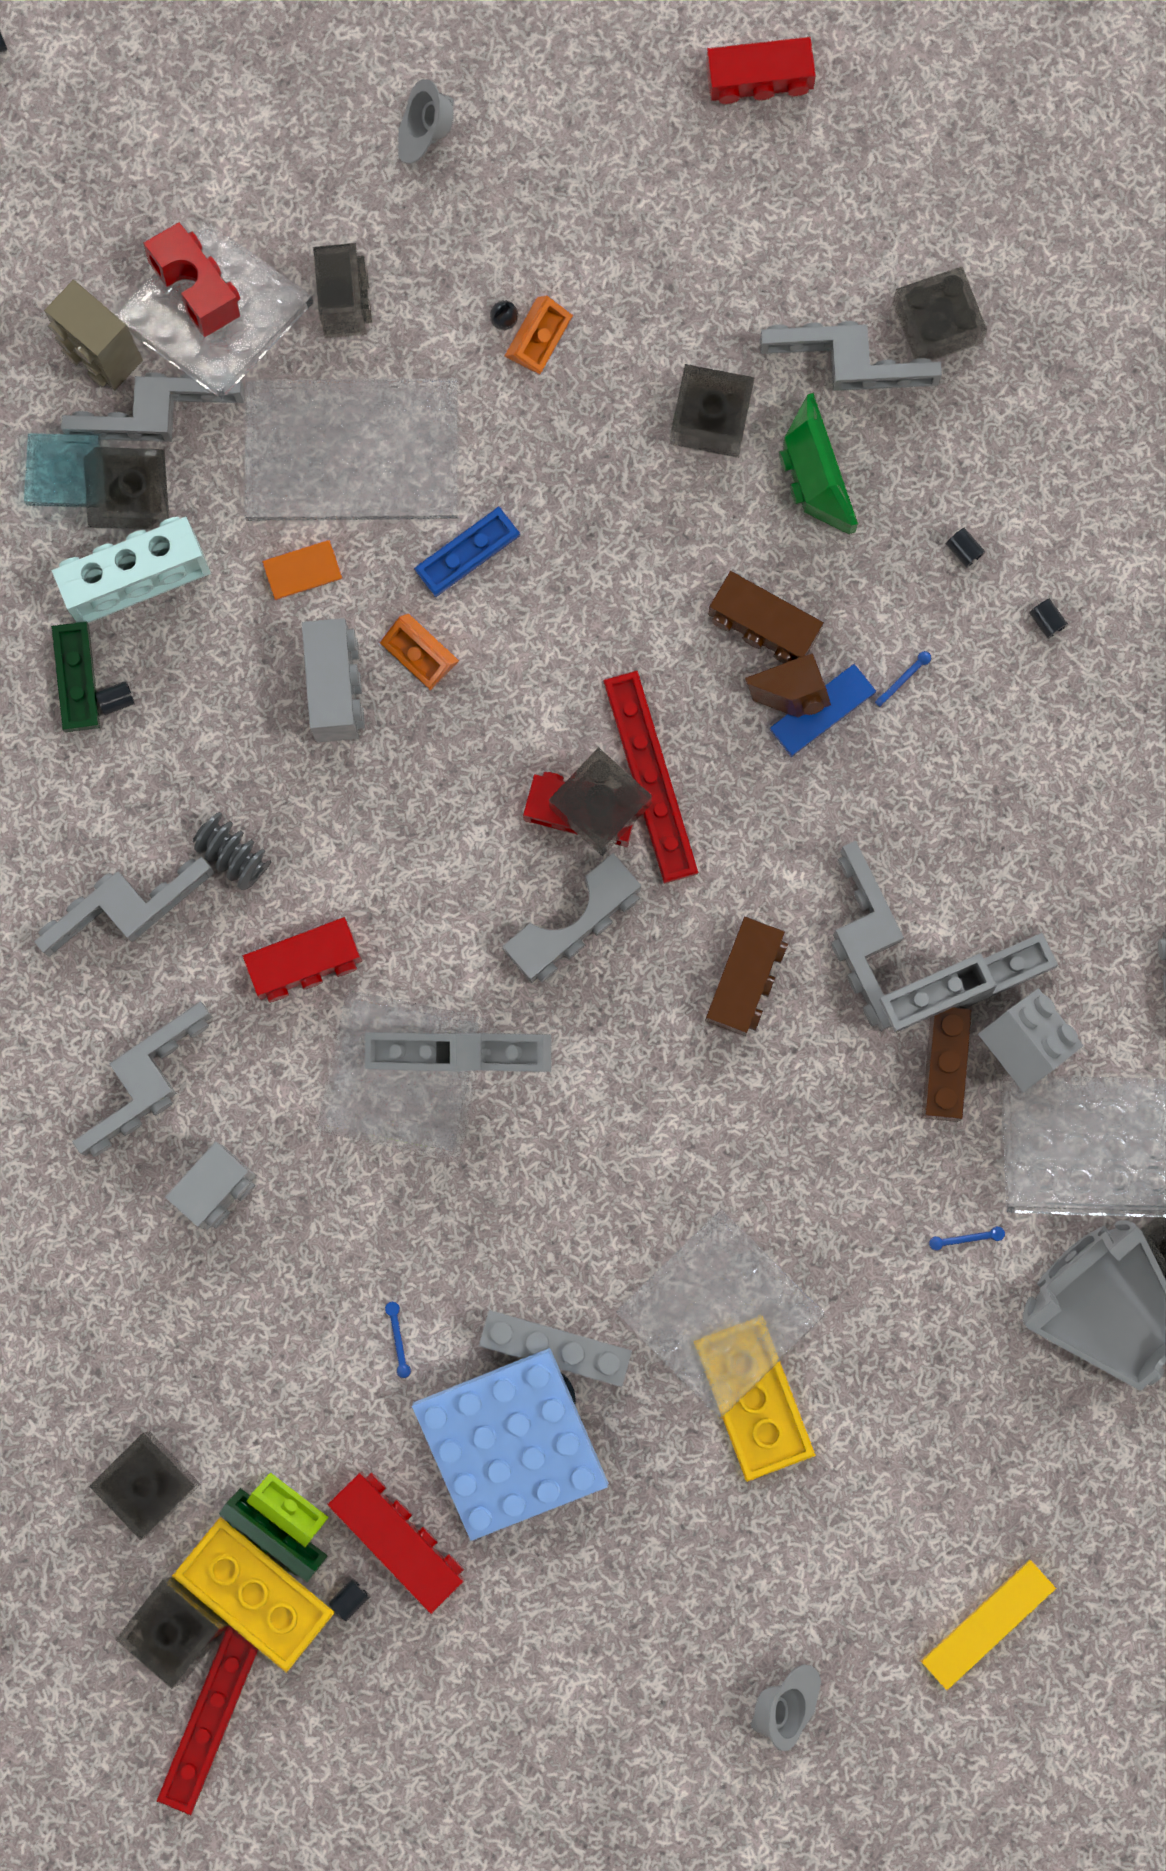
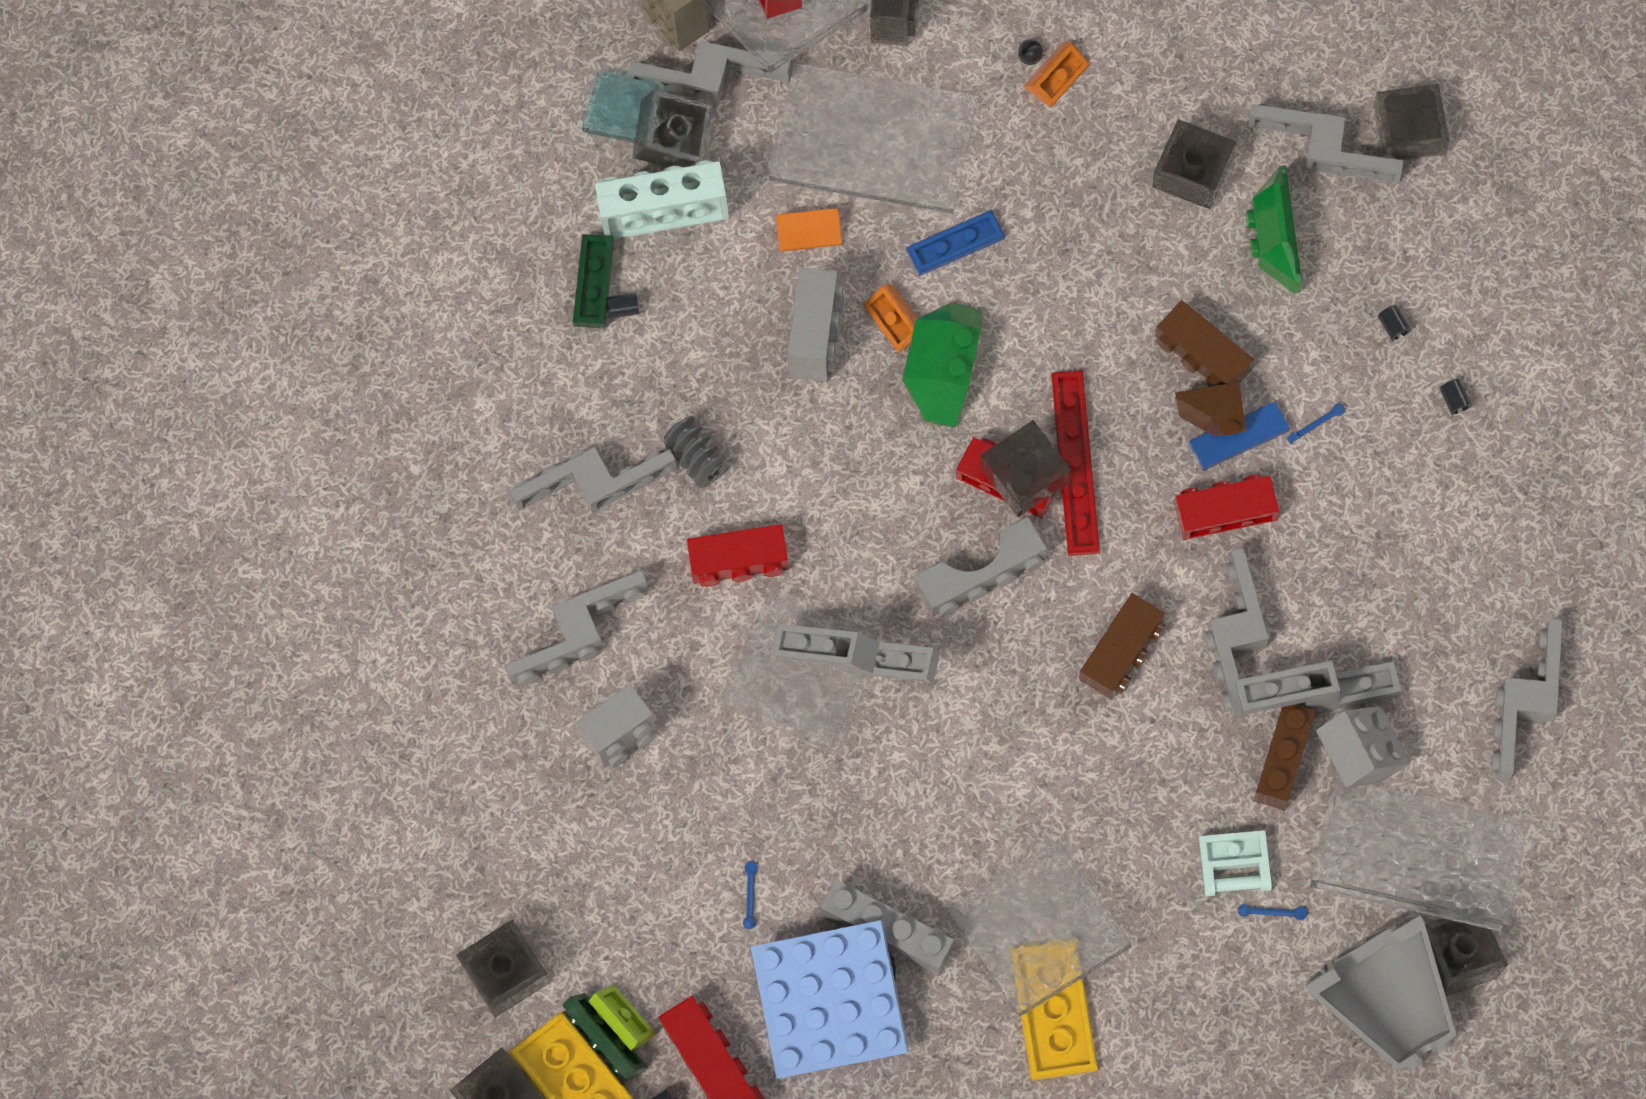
camera: 15 degrees right, 10 degrees down
none -> green wedge [902,302,981,428]
none -> red brick [1174,474,1279,540]
none -> light aqua plate [1198,830,1272,897]

